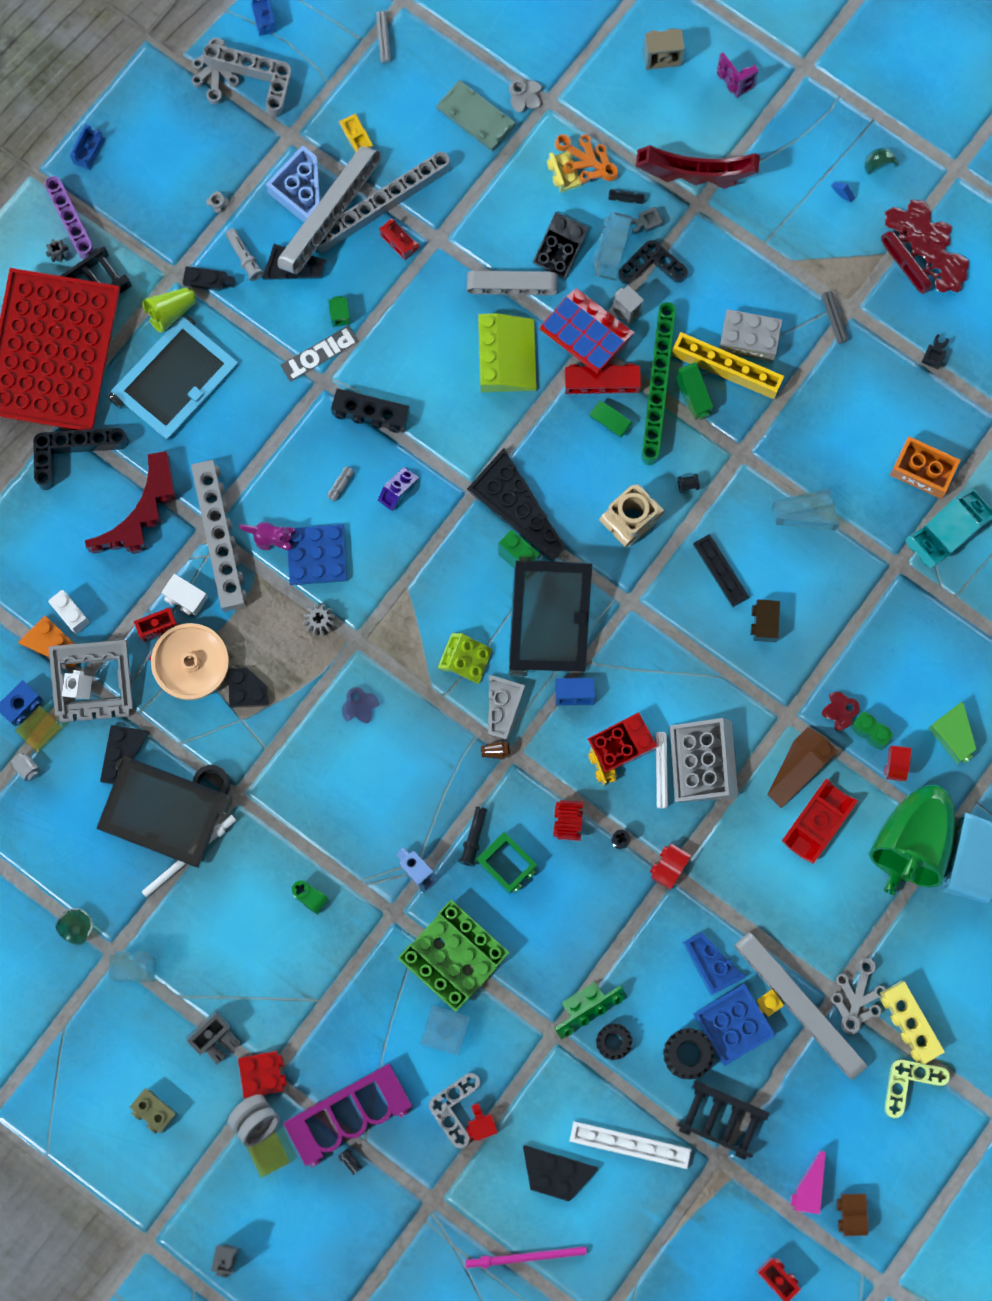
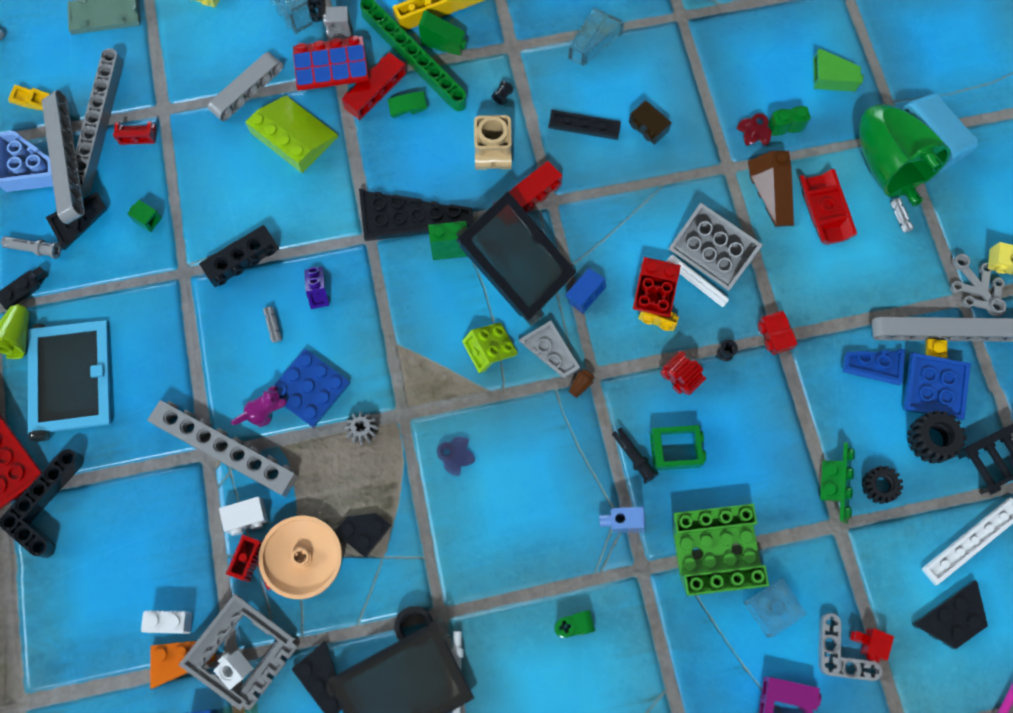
camera: 50 degrees left, 5 degrees down
dark red arch [85,451,176,554] -> none
sticker [280,325,359,381] -> none
black slope [533,211,592,279] -> none
red brick [883,746,911,782] -> none
none -> red brick [493,161,563,226]
none -> light grey axle [891,198,914,233]

